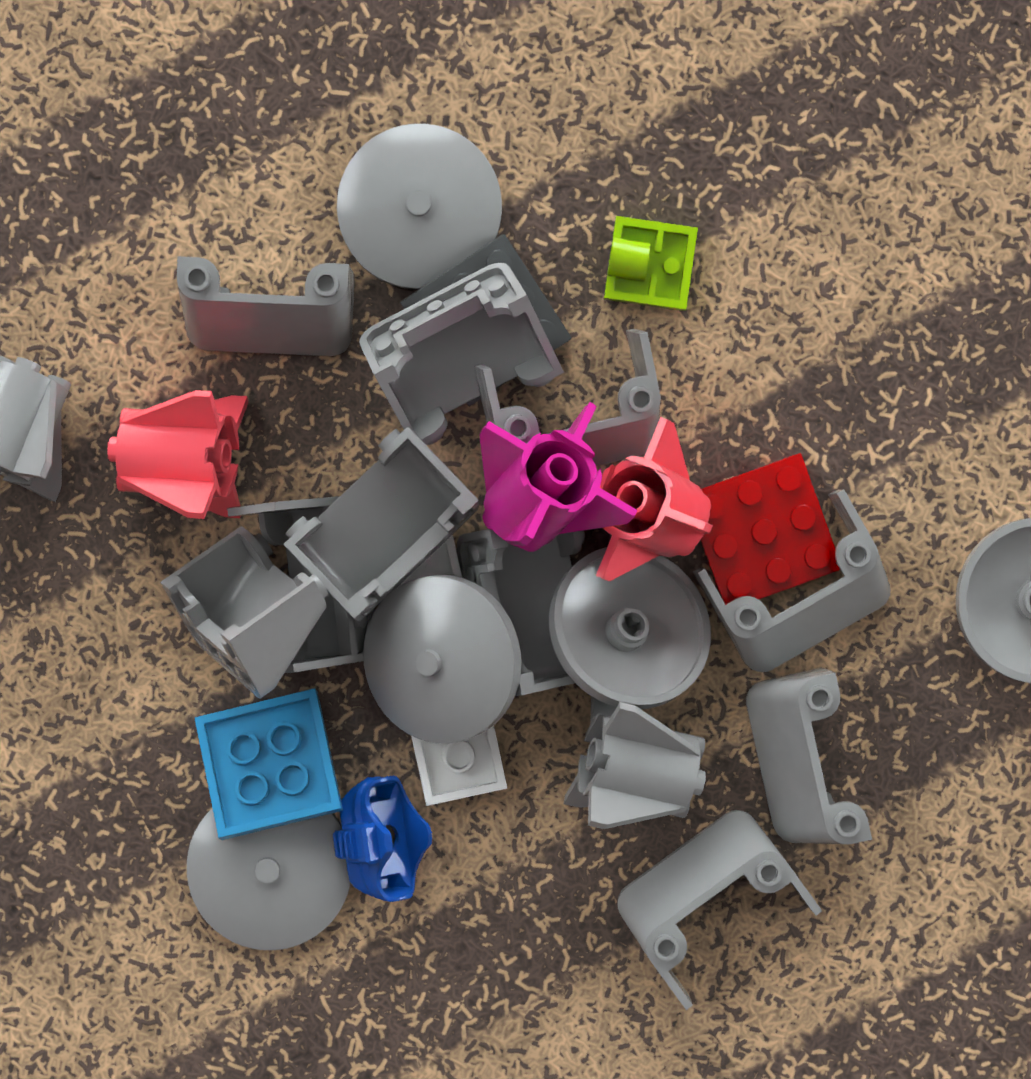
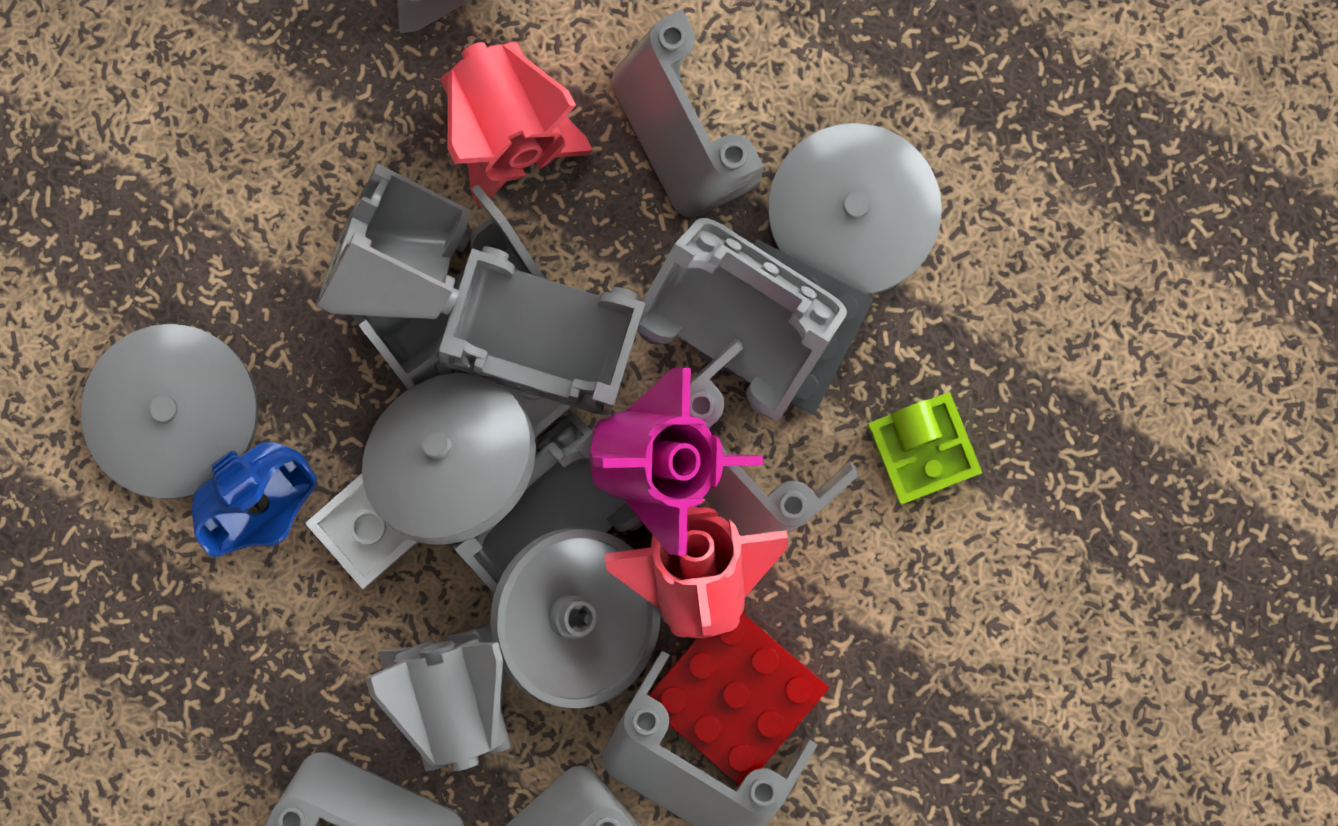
camera: 55 degrees right, 5 degrees down
dark azure plate [195,688,343,840] -> none

